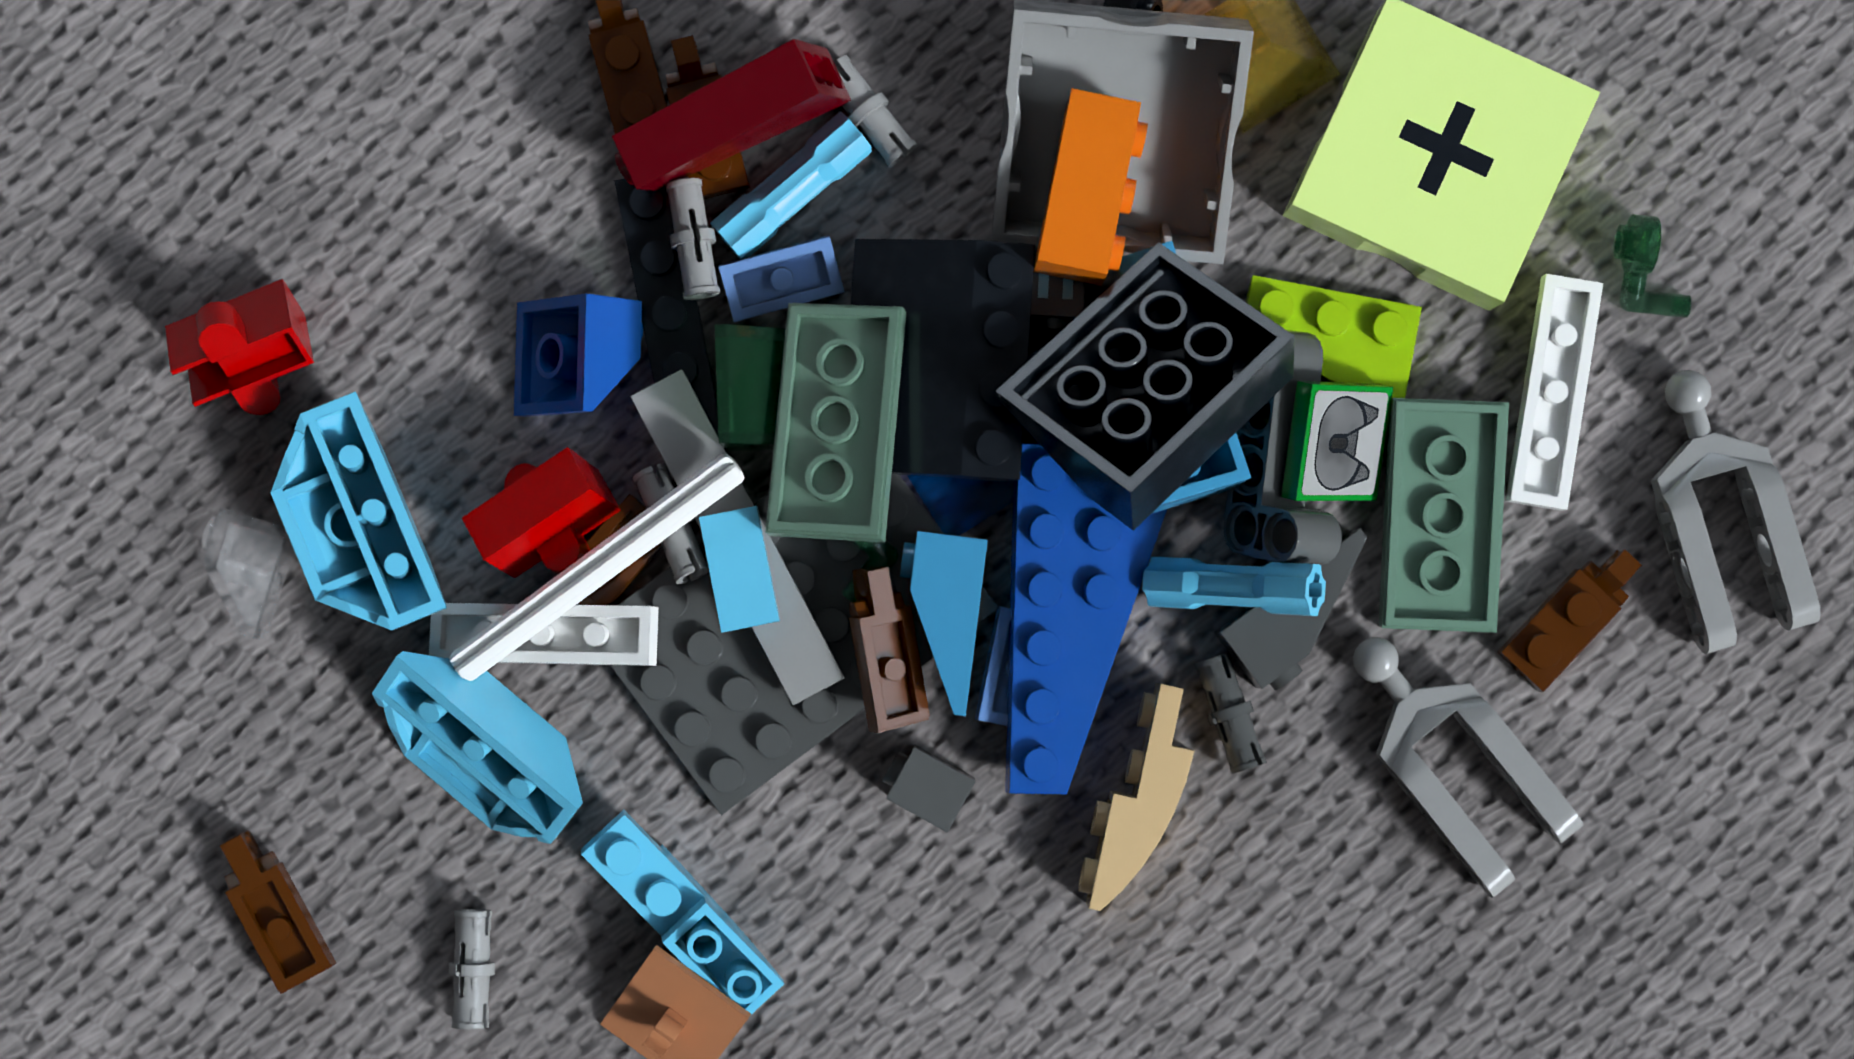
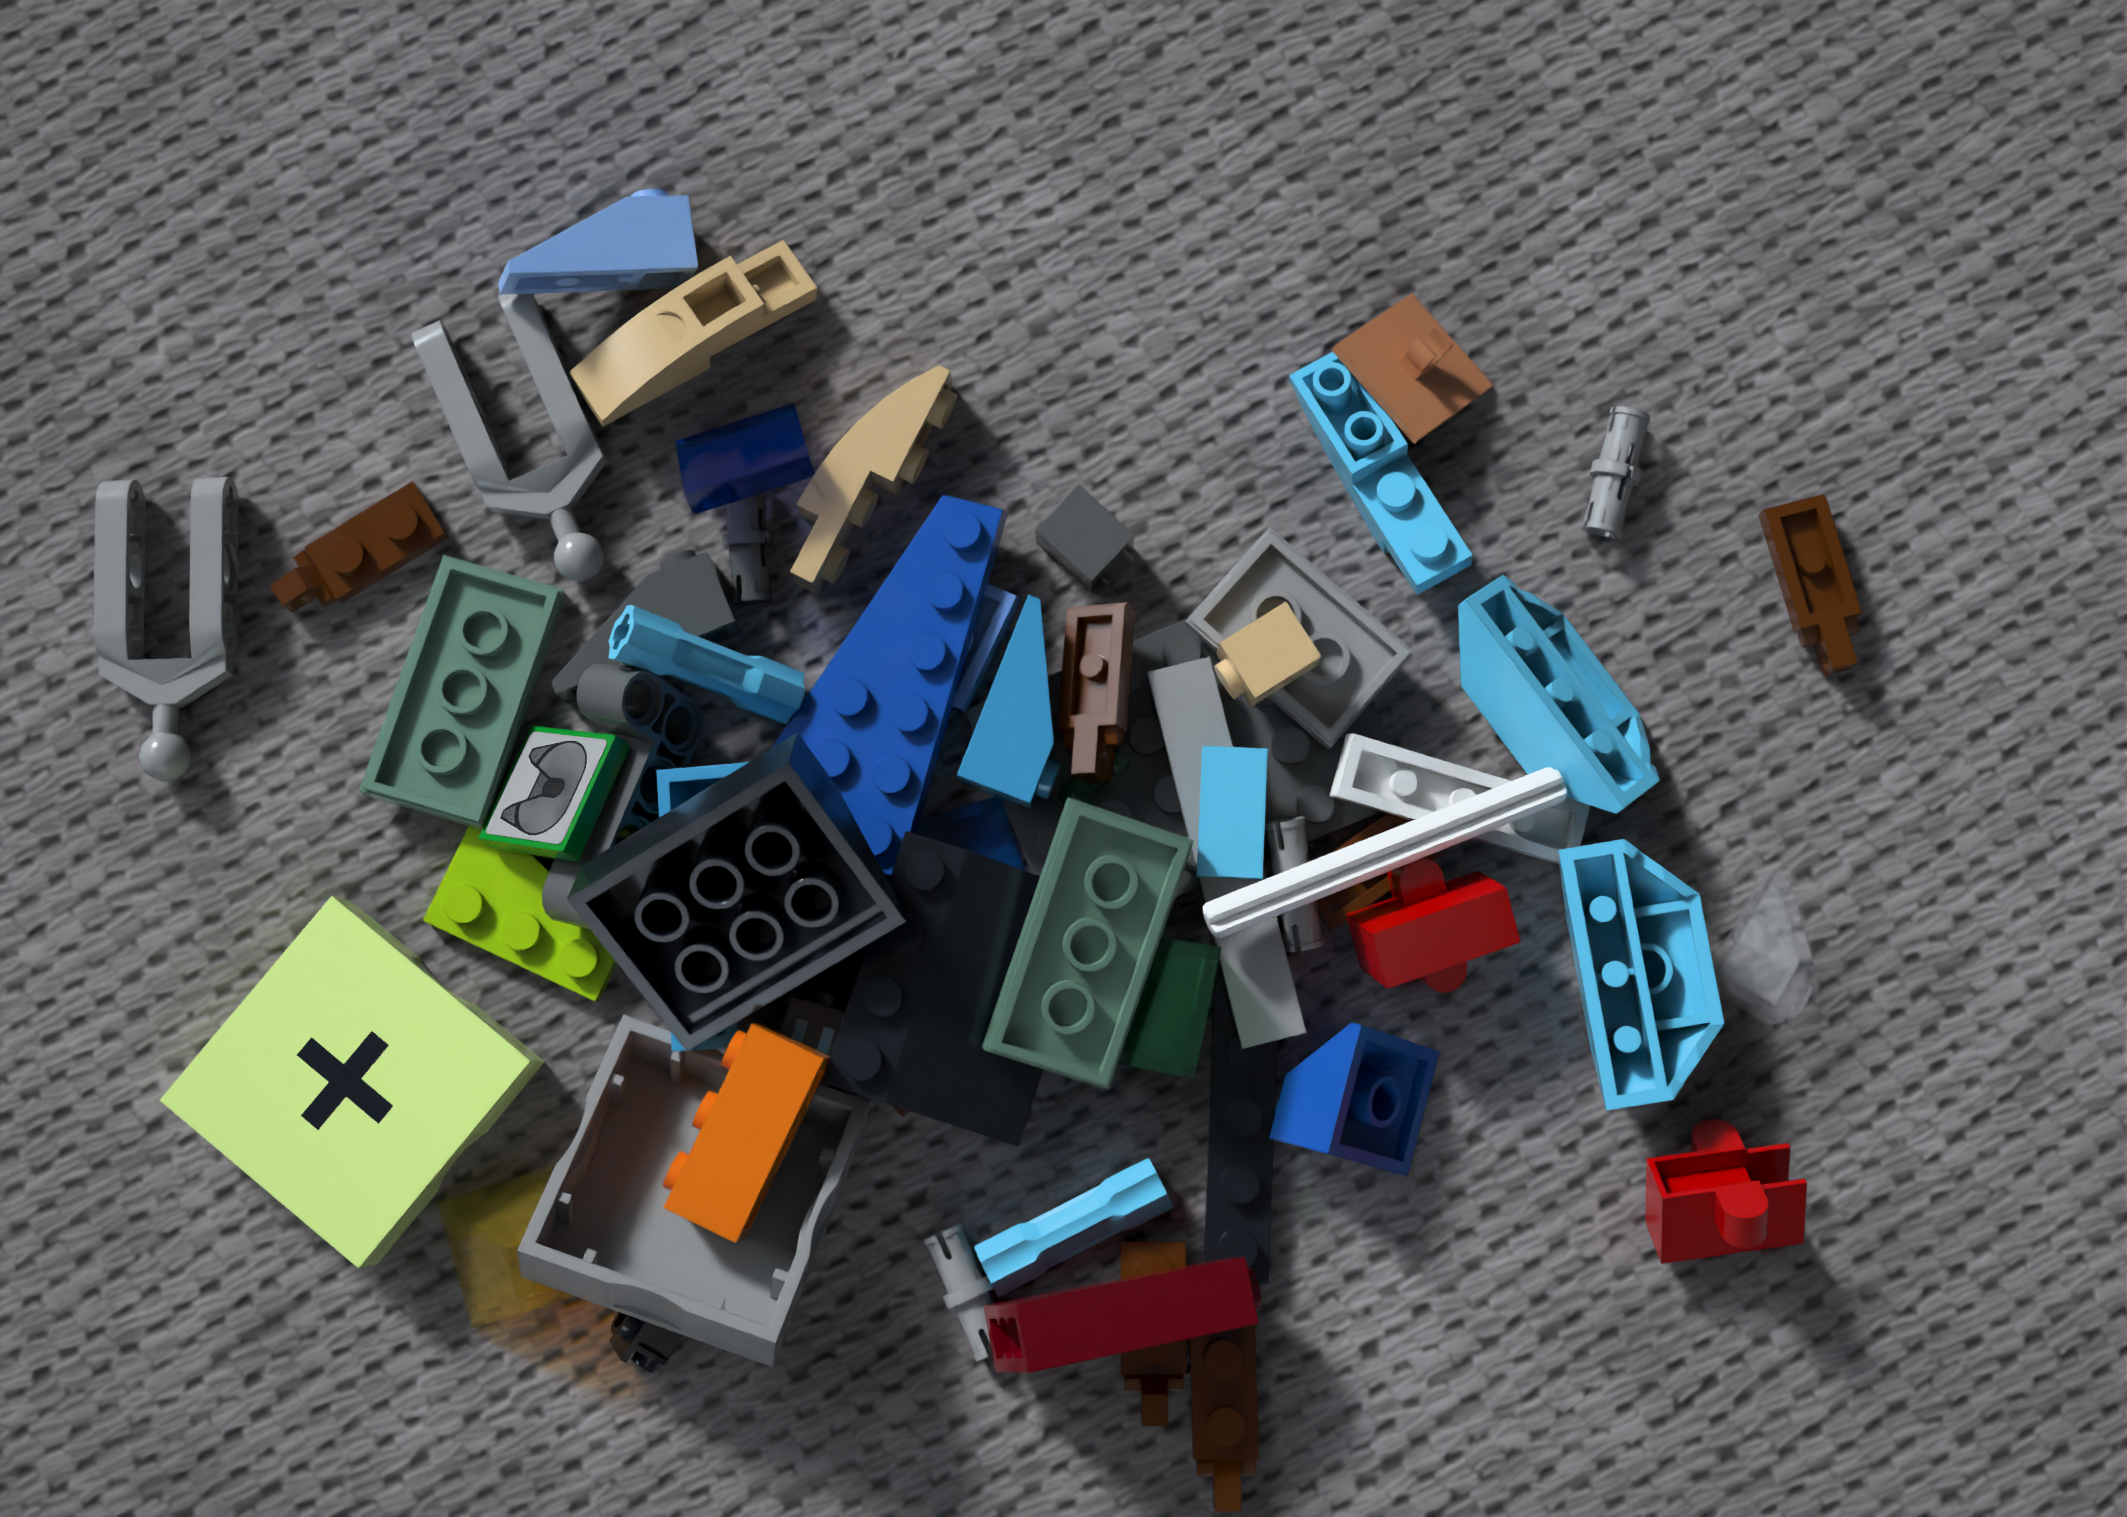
camera: 165 degrees left, 5 degrees down
light grey pin [665,178,720,300] -> none
medium blue plate [718,235,845,322] -> none
white plate [1505,274,1603,511] -> none
clear green plate [1613,214,1691,318] -> none
none -> light blue slope [498,189,698,295]
none -> tan slope [569,240,817,426]
none -> clear blue tile [675,403,815,514]
none -> light grey tile [1184,527,1415,750]
none -> tan brick [1214,602,1322,707]

